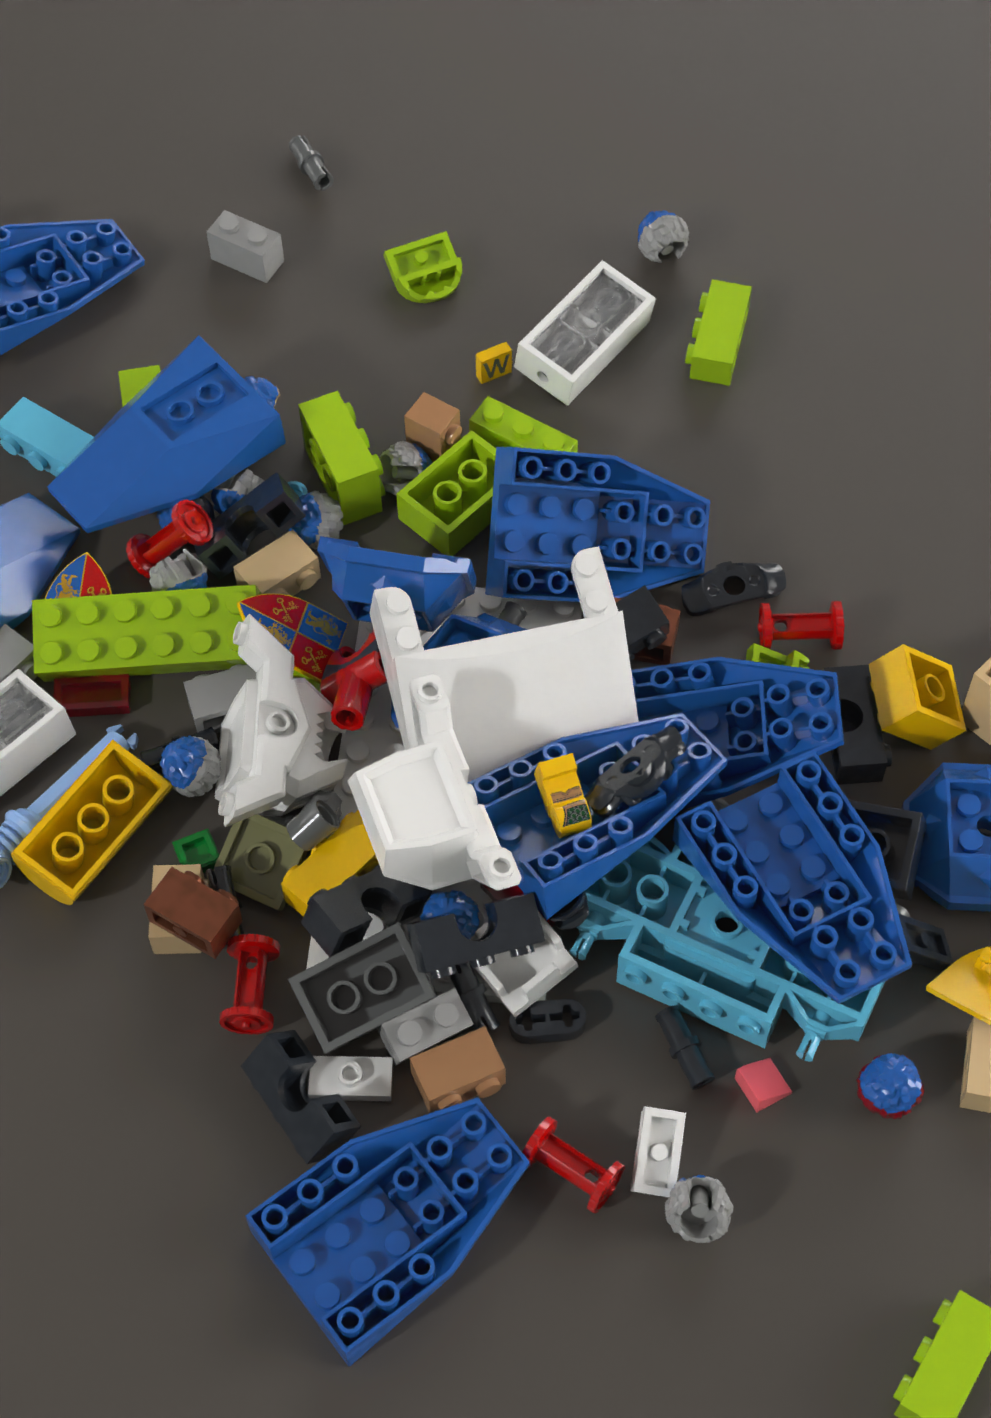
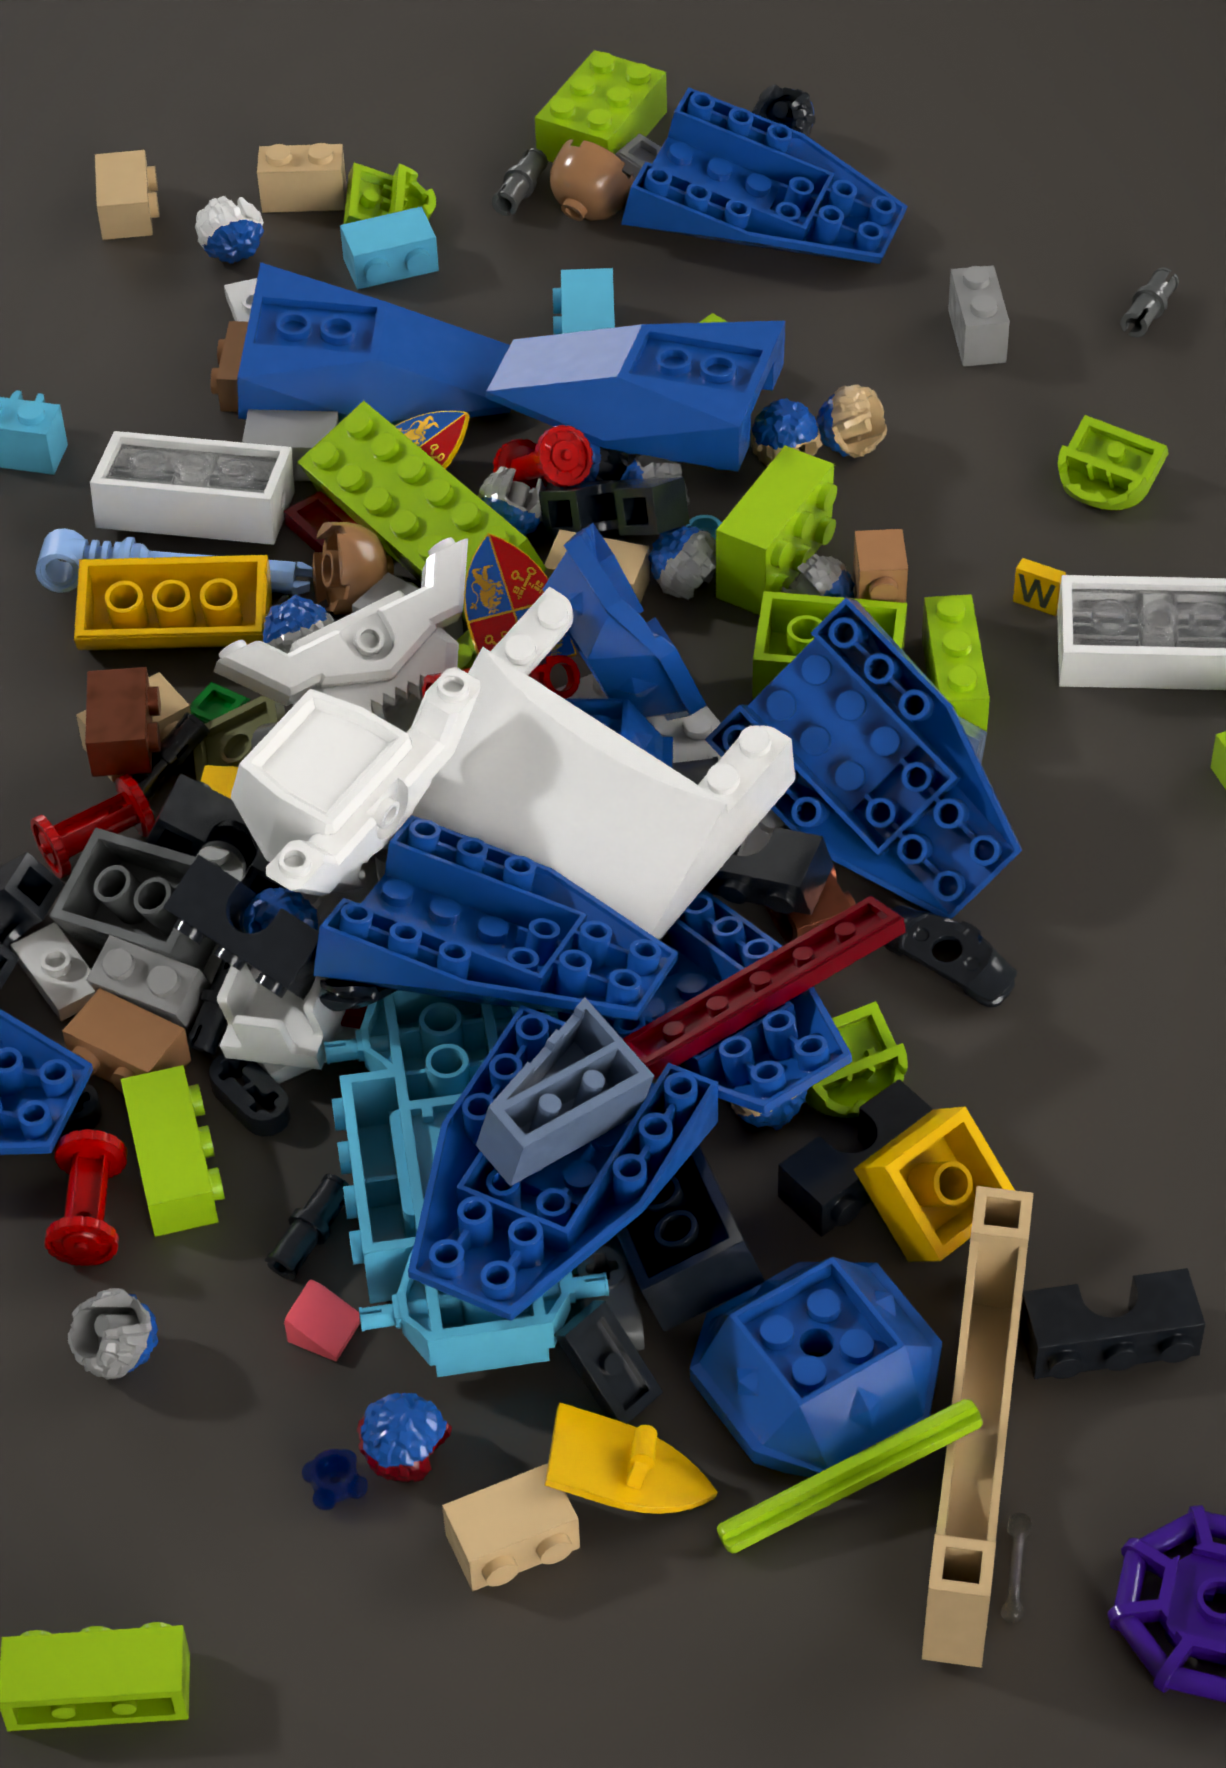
camera: 55 degrees right, 10 degrees down
yellow leg [534,753,592,838] -> none
black piece [584,726,686,818] -> none
white plate [630,1106,686,1197] -> none
red hose [757,601,845,650] -> none
none -> lime brick [121,1065,225,1237]
none -> clear blue plate [302,1449,368,1510]
none -> medium nougat cylinder [313,522,394,615]
none -> sand blue wedge [476,997,654,1186]
none -> dark red tile [623,896,906,1080]
none -> tan piece [816,384,887,458]

